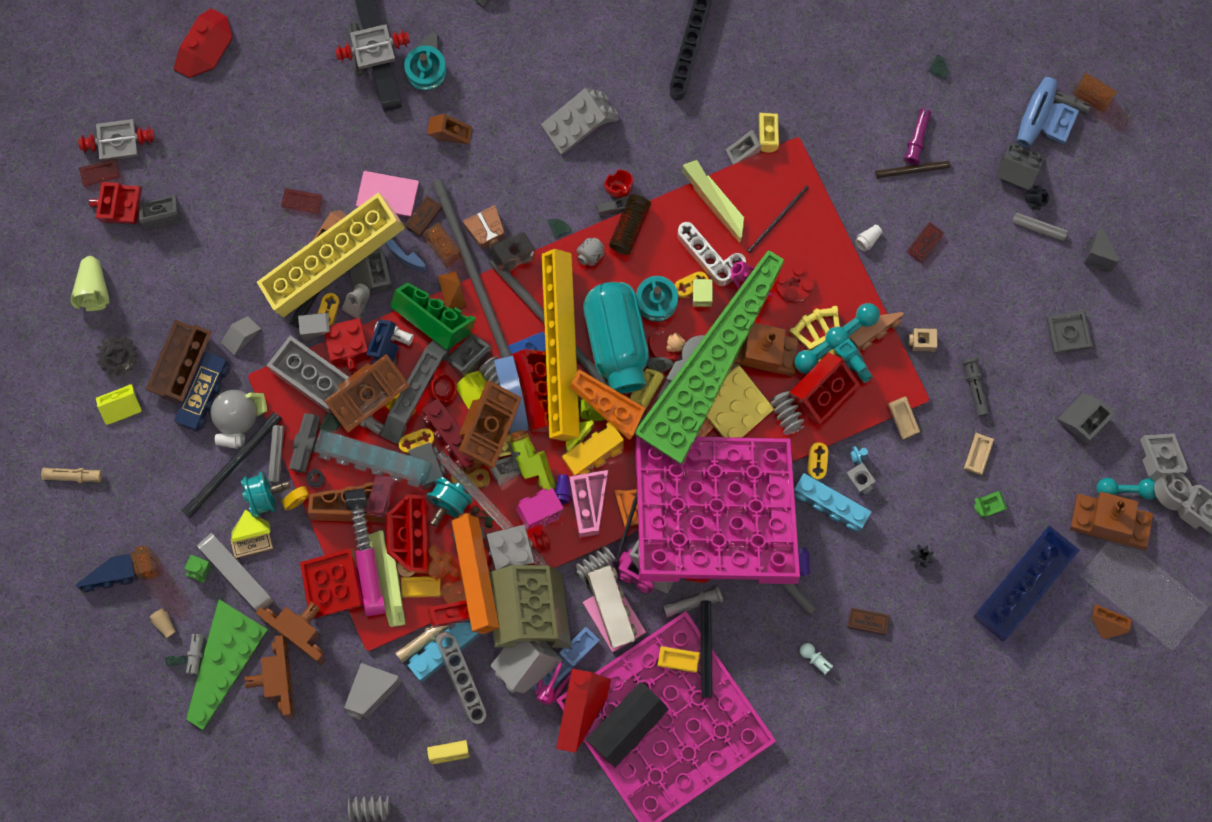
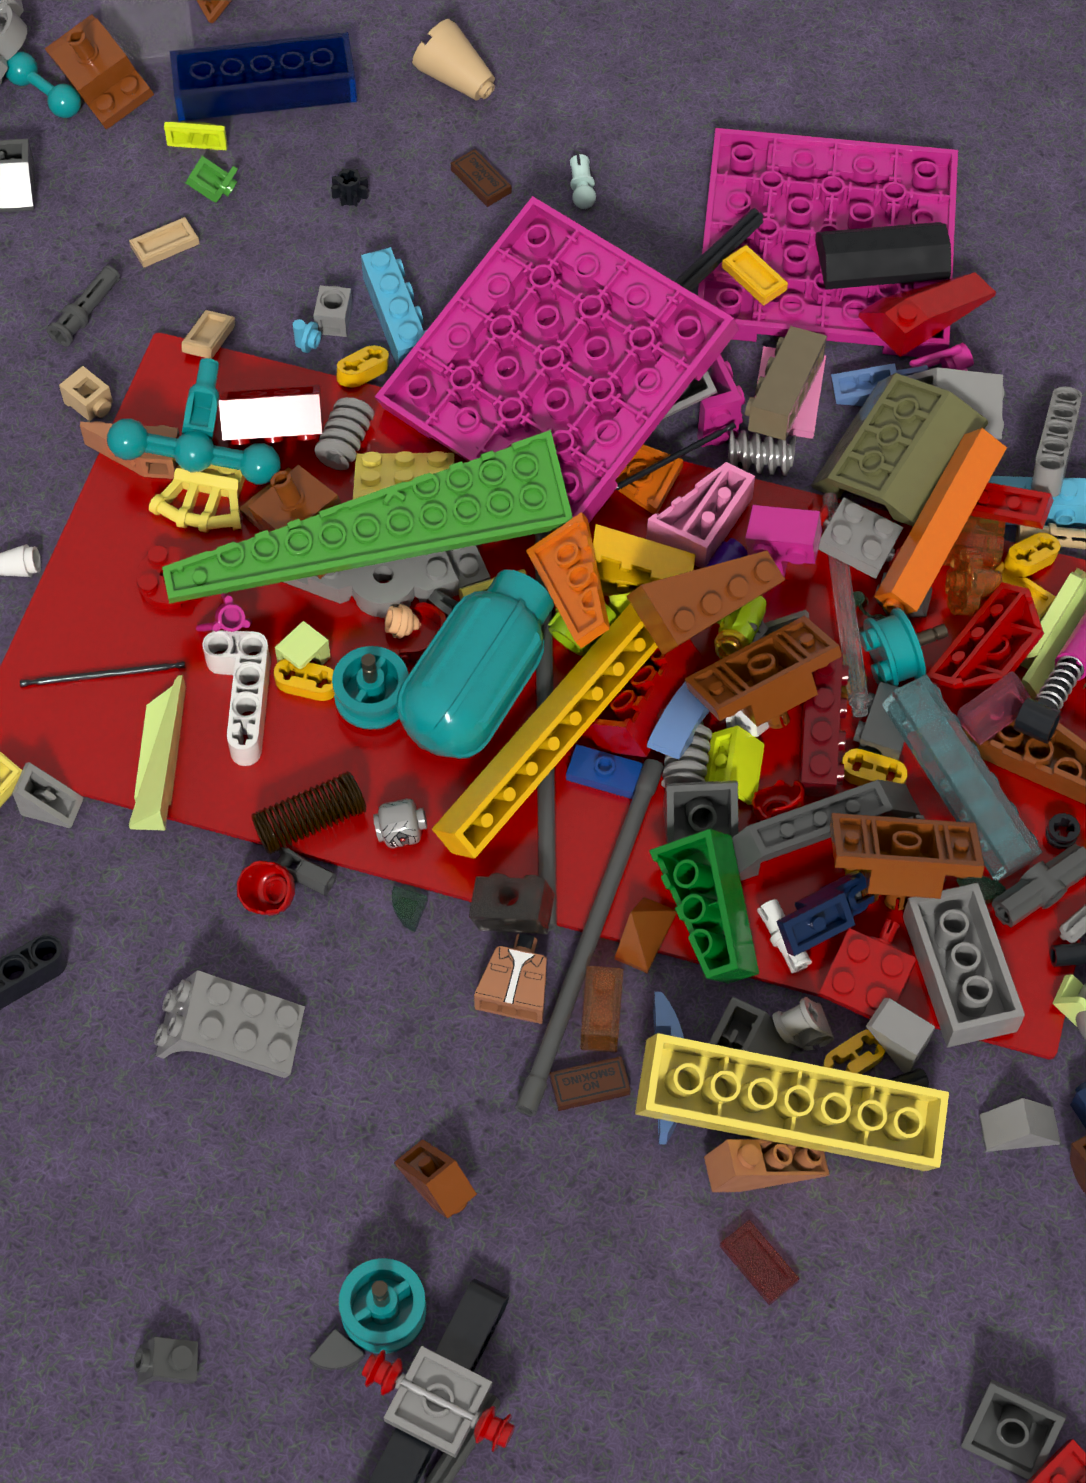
camera: 140 degrees left, 15 degrees down
bright pink tile [356,171,419,218] -> none
none -> neon yellow slope [164,122,228,150]
none -> tan cone [412,19,495,100]
none -> dark orange wedge [627,550,785,655]
none -> yellow beam [1004,532,1061,577]

